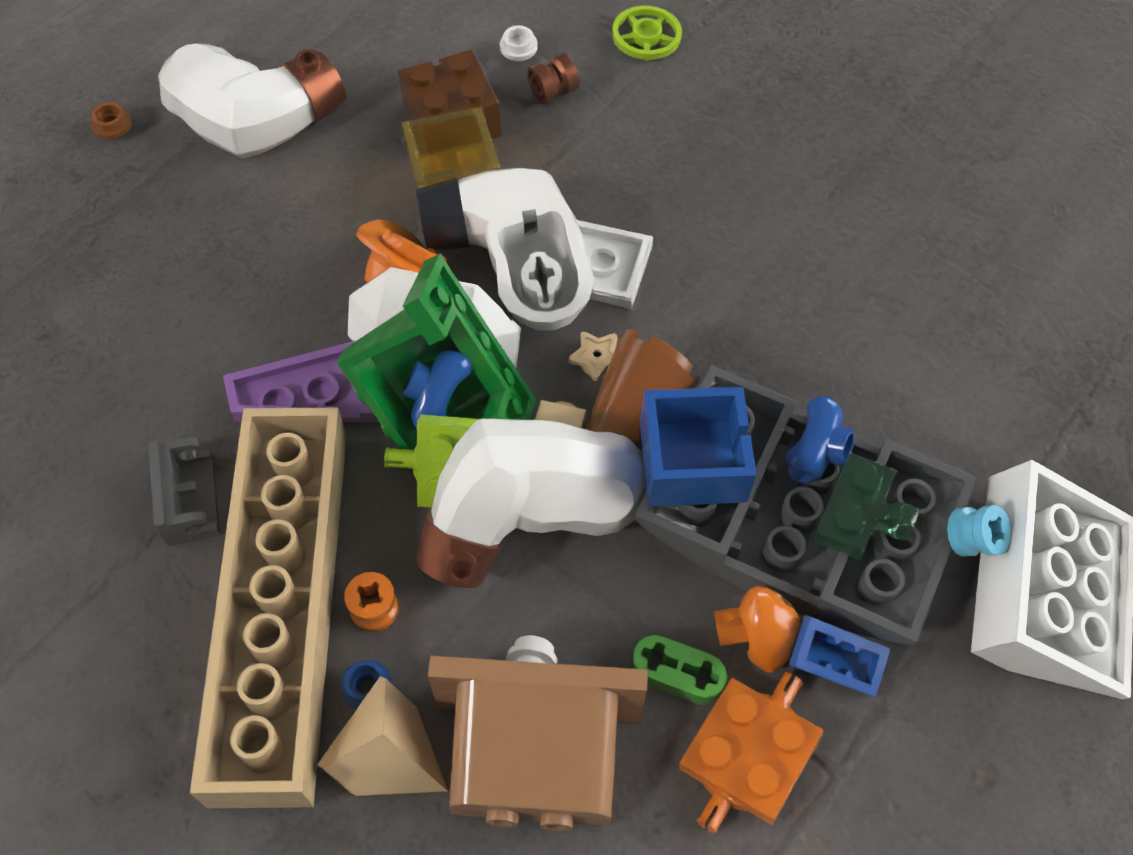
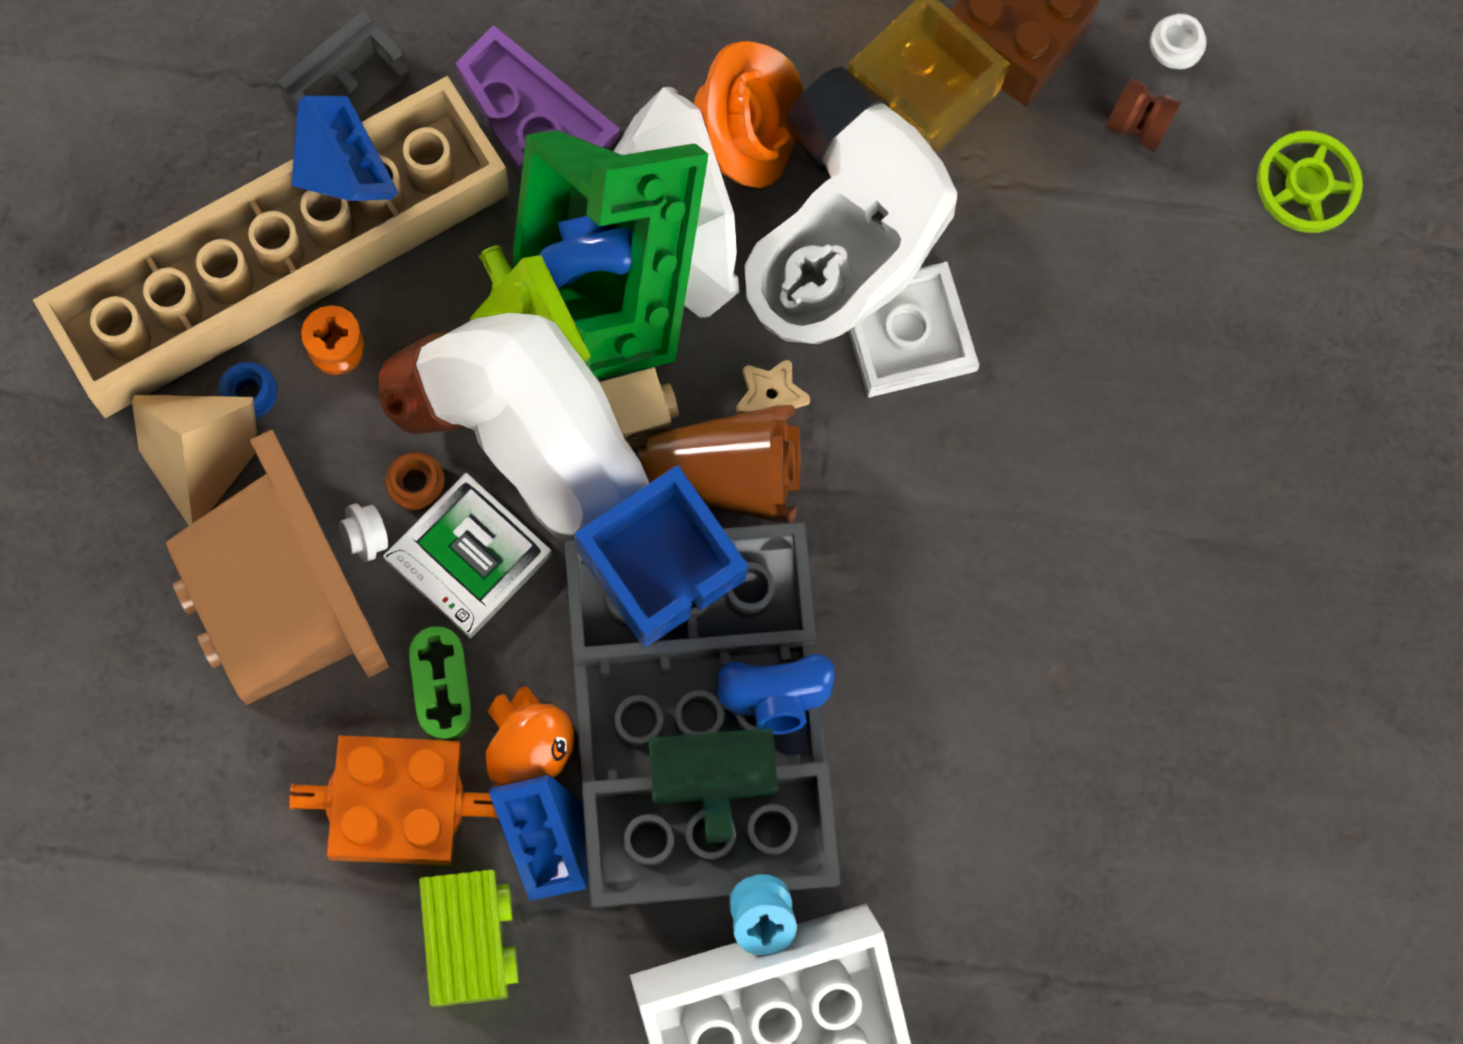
camera: 50 degrees right, 15 degrees up
none -> blue slope [291,96,399,201]
none -> white tile [383,473,552,639]
none -> dark orange plate [385,452,445,511]
none -> lime brick [419,870,519,1007]

